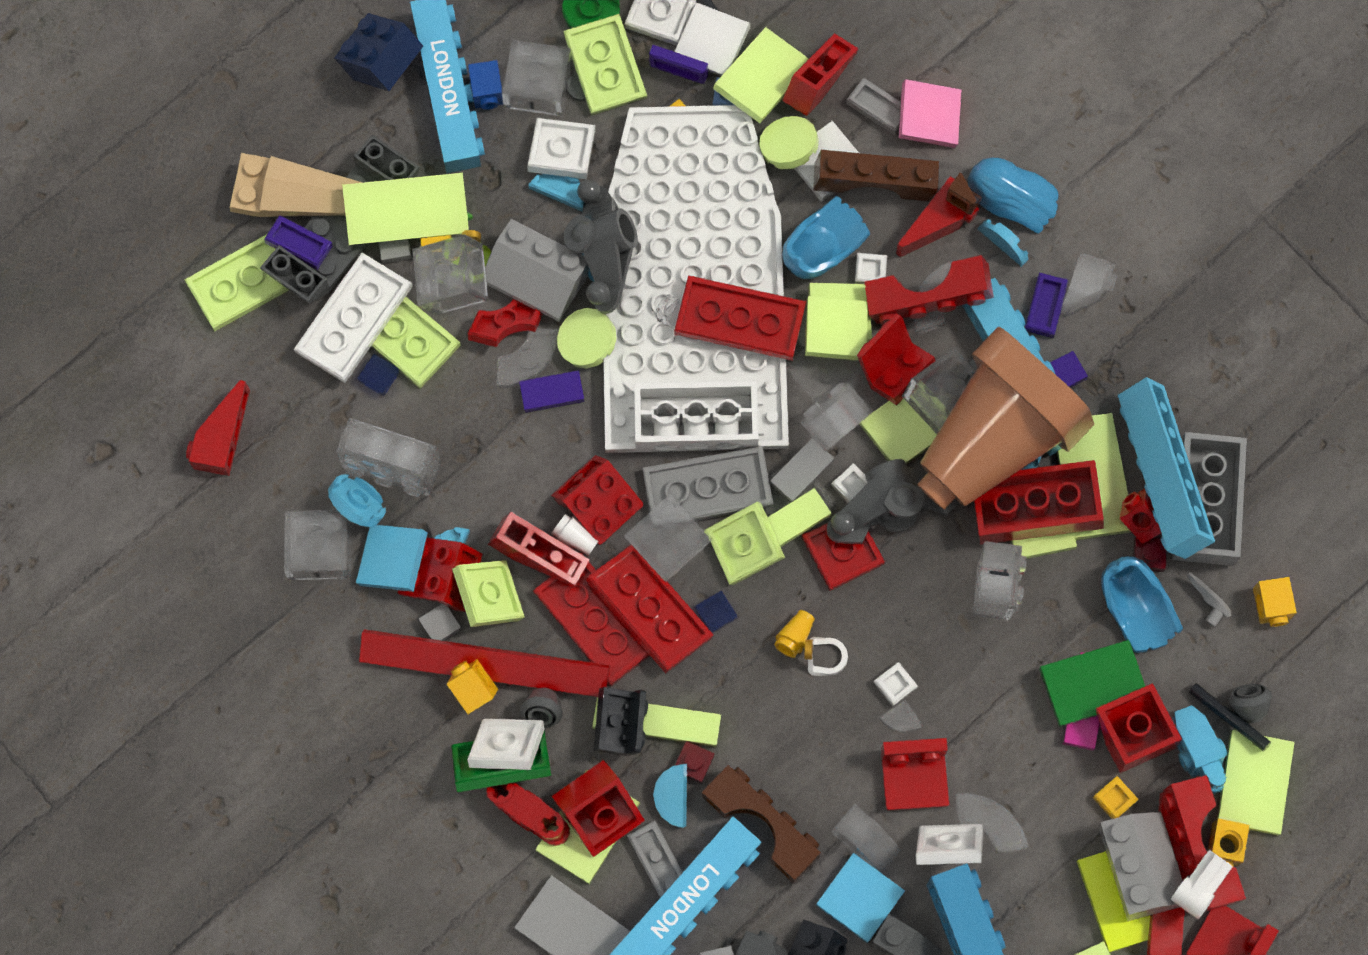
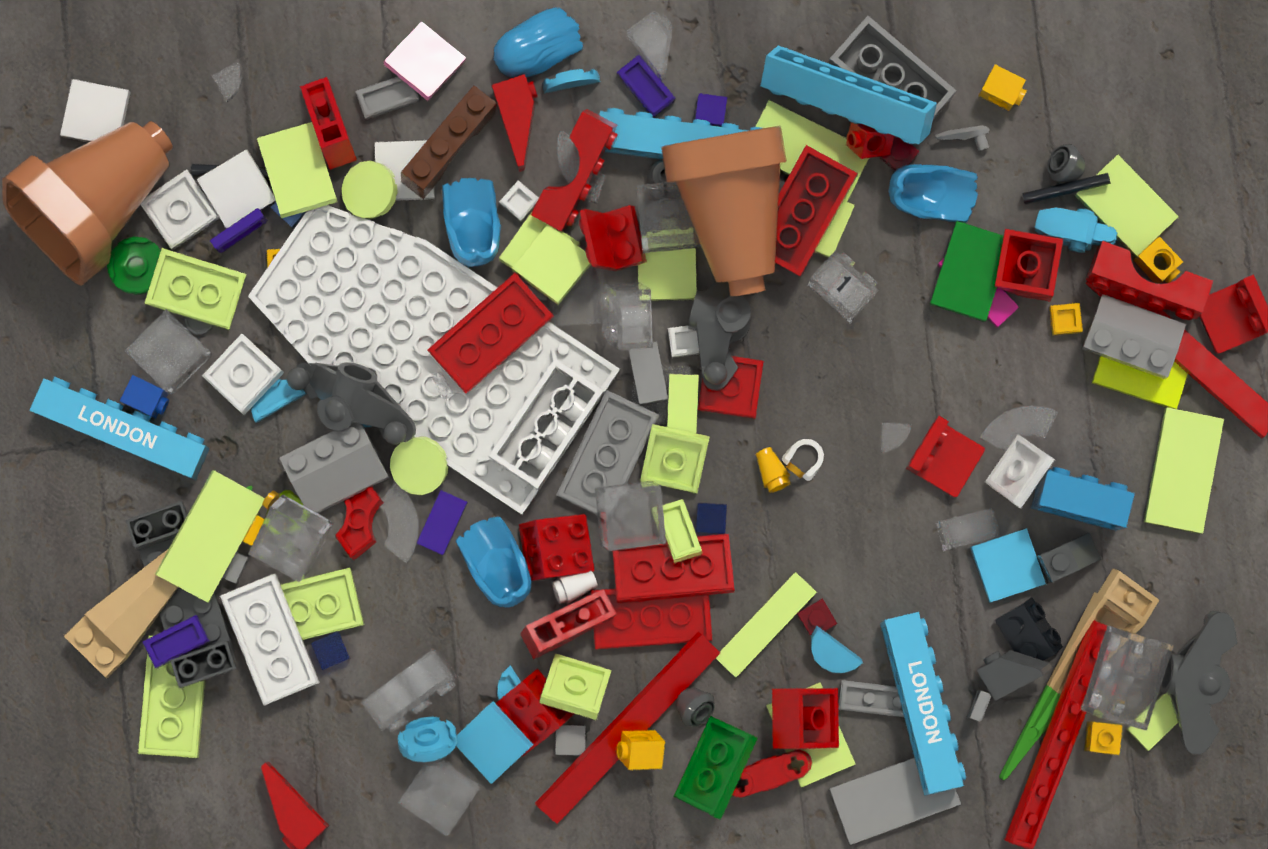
camera: 55 degrees left, 10 degrees up
dark blue brick [334,13,423,91] -> none
white tile [467,719,545,770] -> none
black bracket [593,687,648,756] -> none
reddish brown arch [702,765,821,884] -> none
white tile [874,662,918,707] -> none
reddish brown slope [946,173,982,215] -> none
white piece [1171,850,1233,919] -> none
none -> dark azure hair [455,517,532,608]
none -> yellowish green tile [655,499,702,563]

